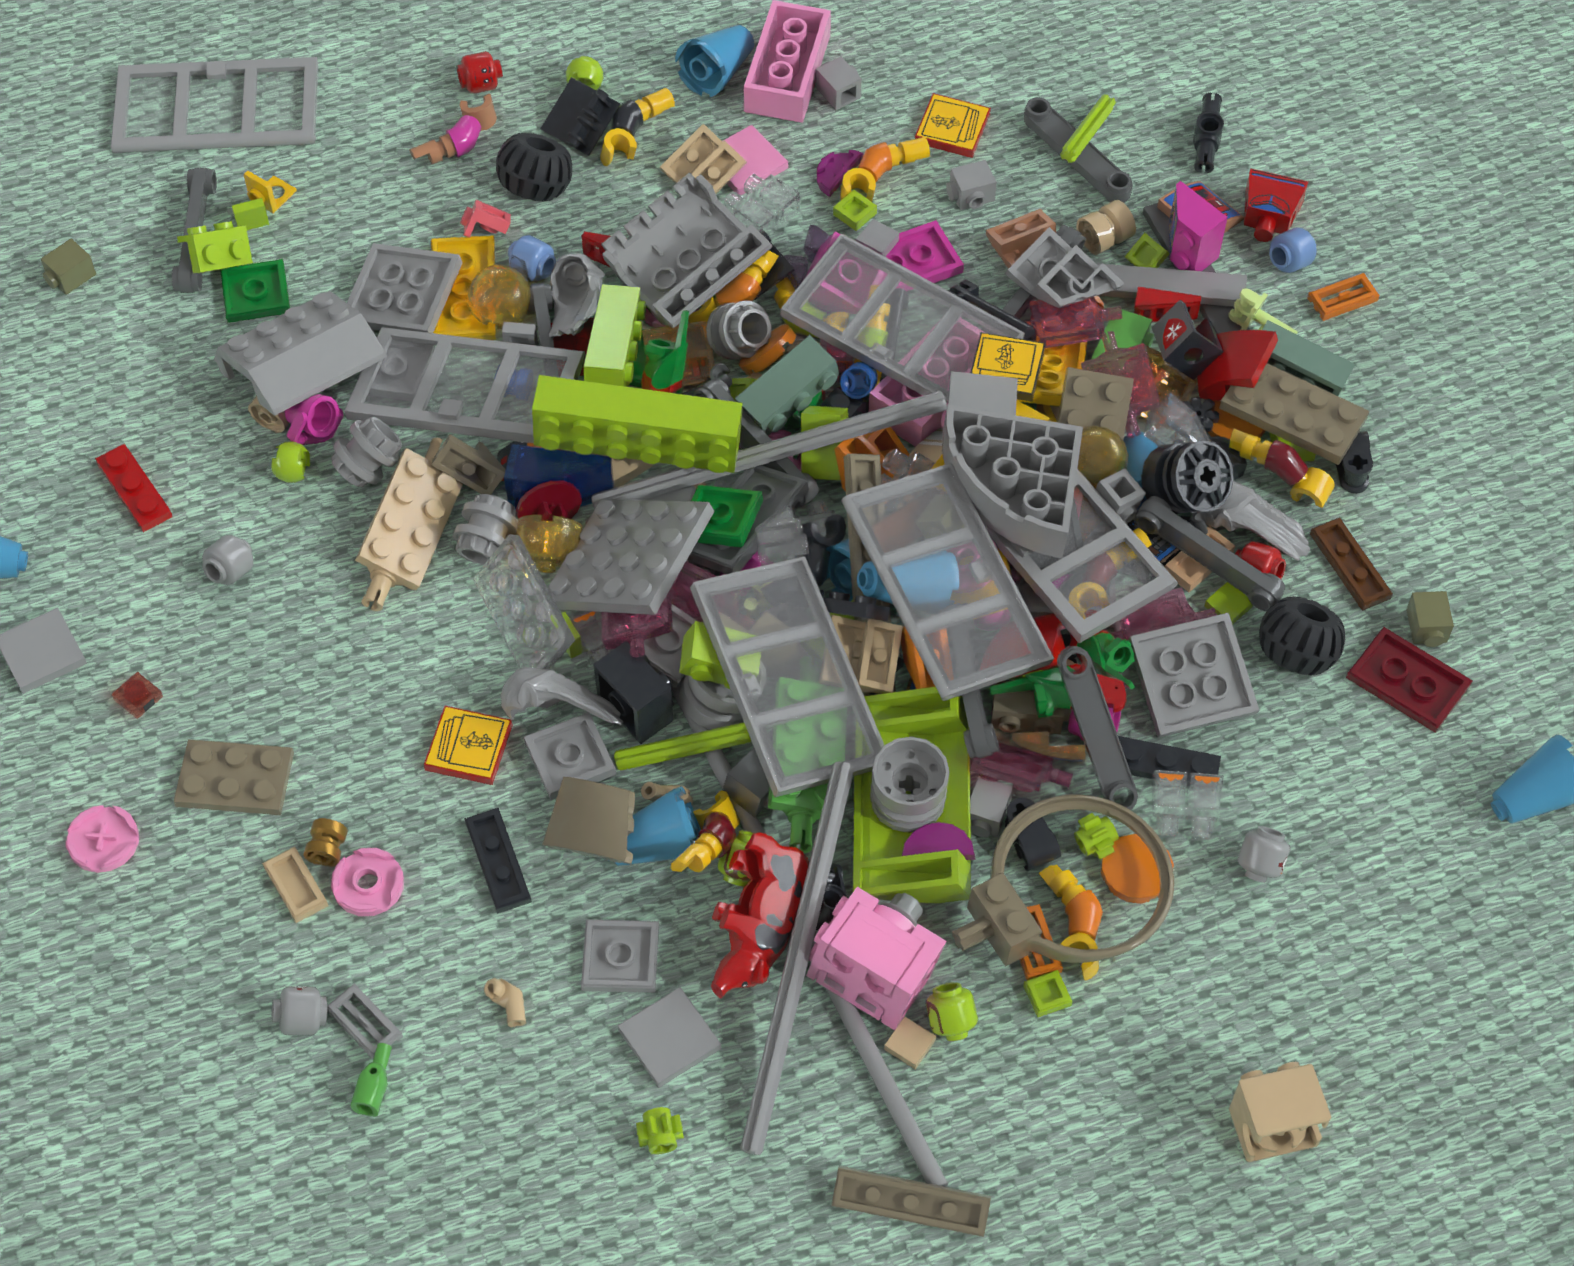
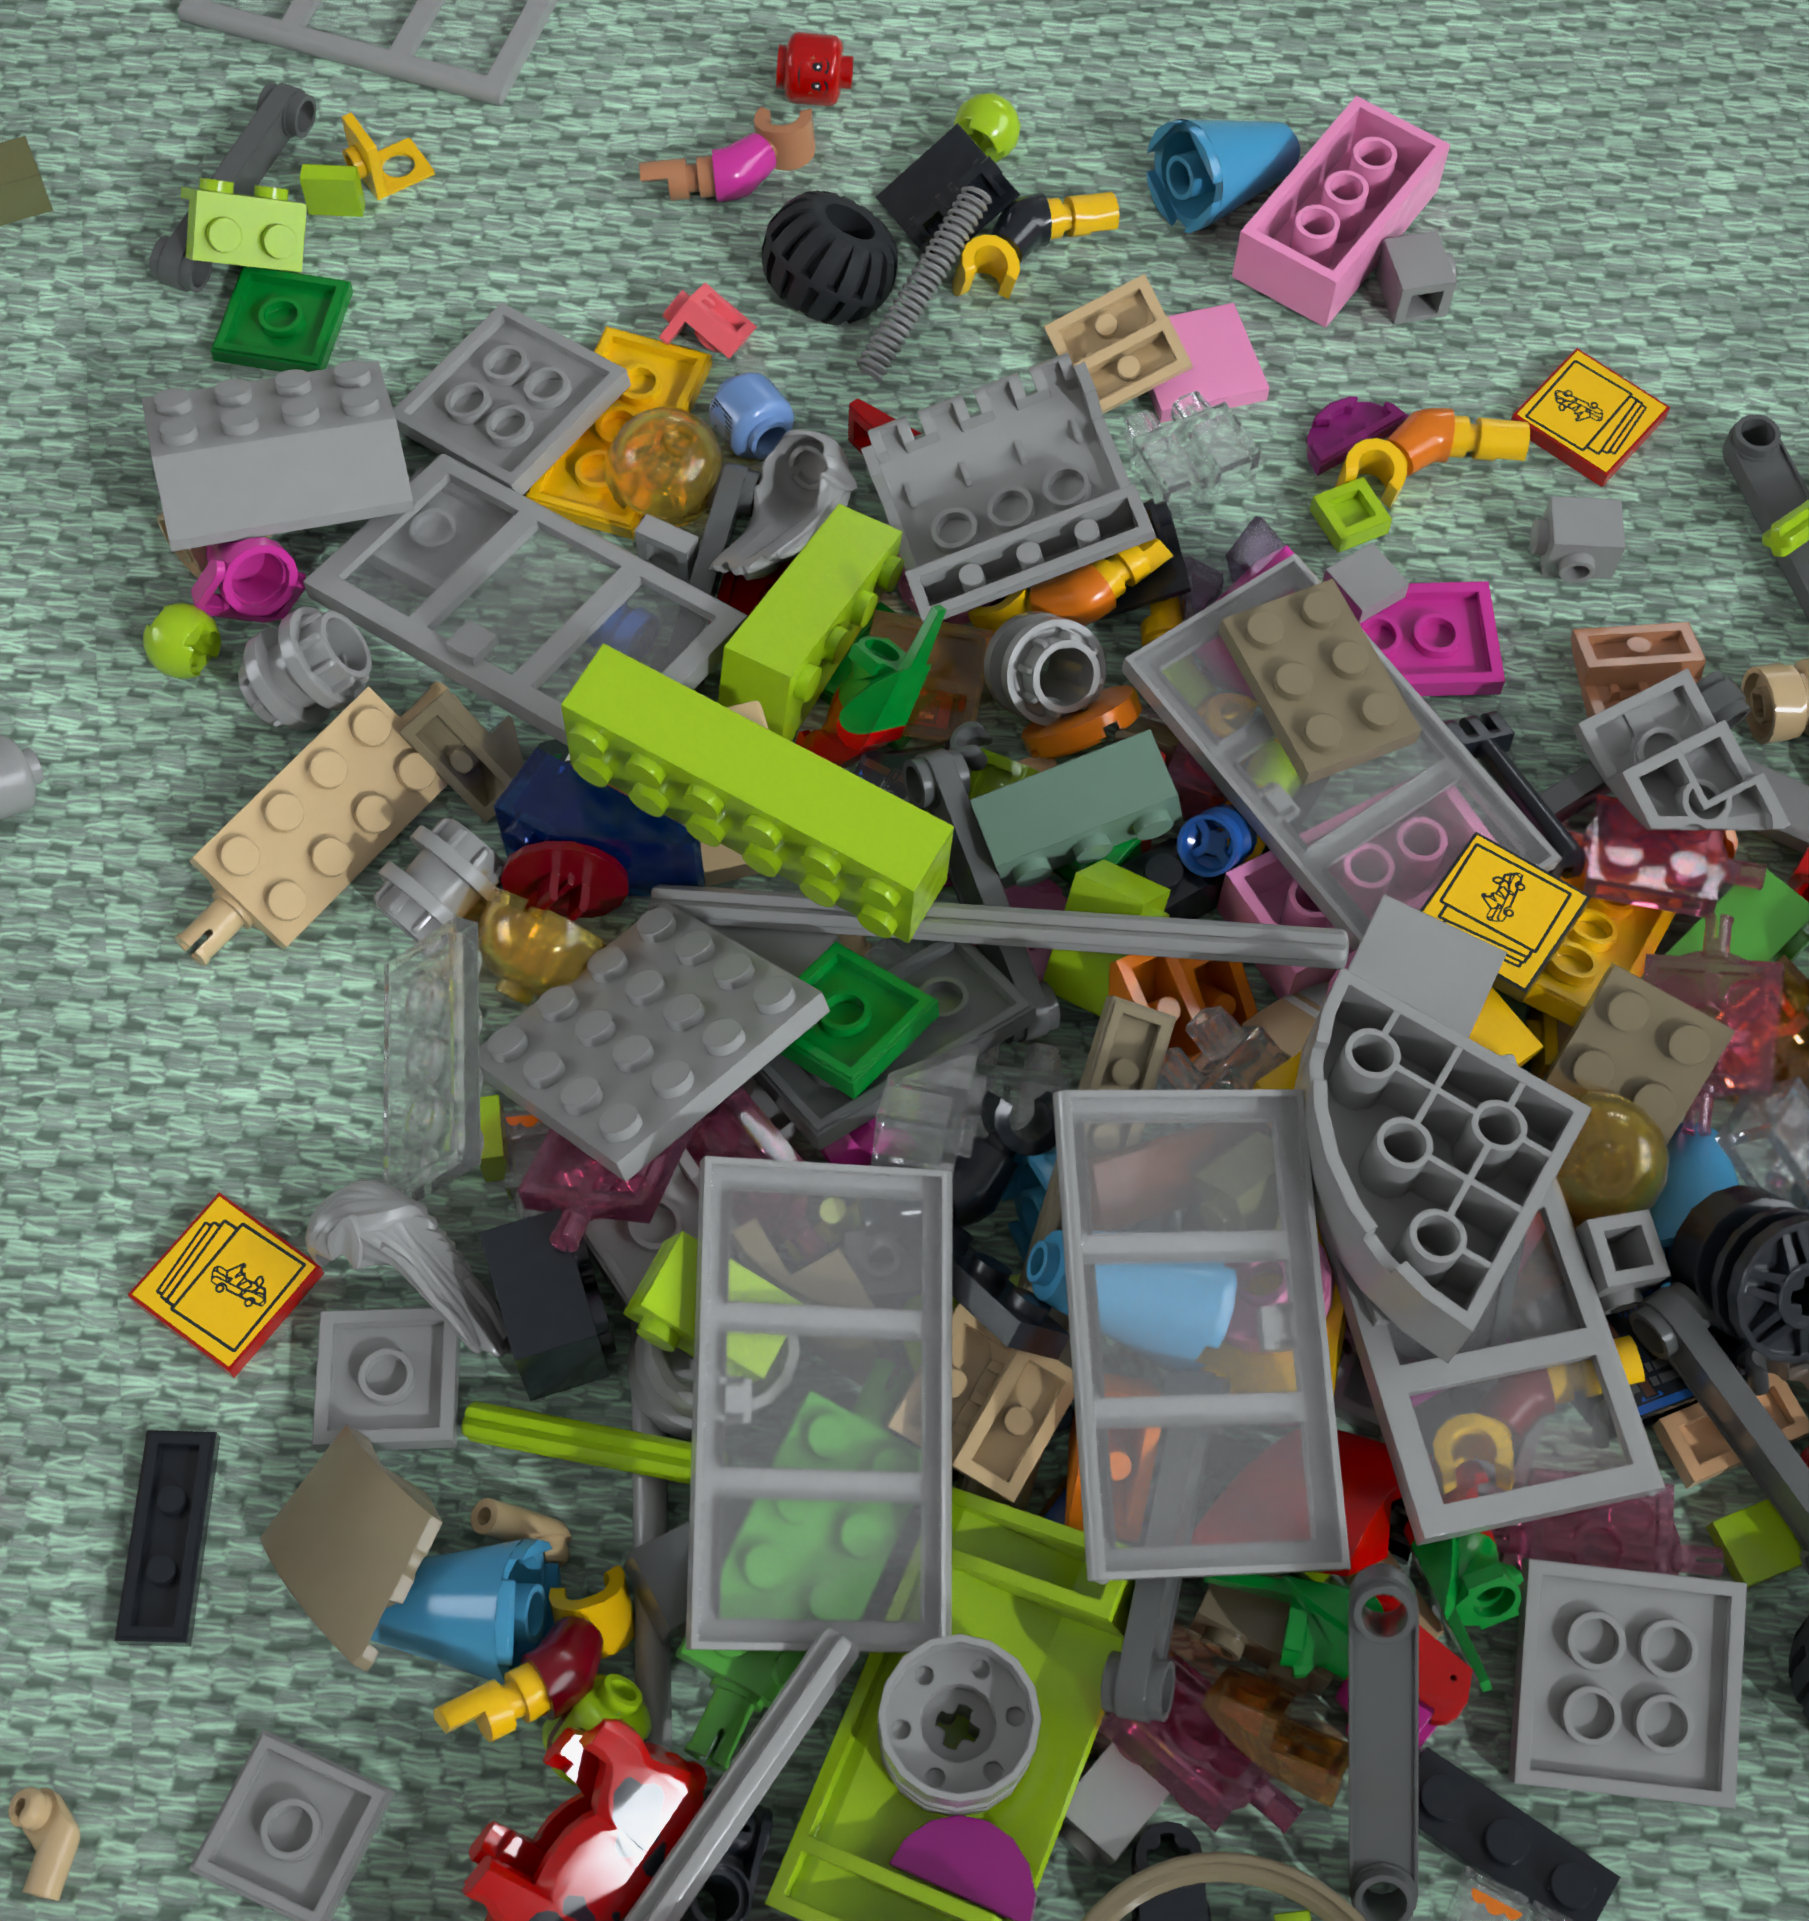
camera: 20 degrees right, 5 degrees up
none -> light grey piece [856,186,992,383]
none -> dark tan plate [1218,578,1421,785]

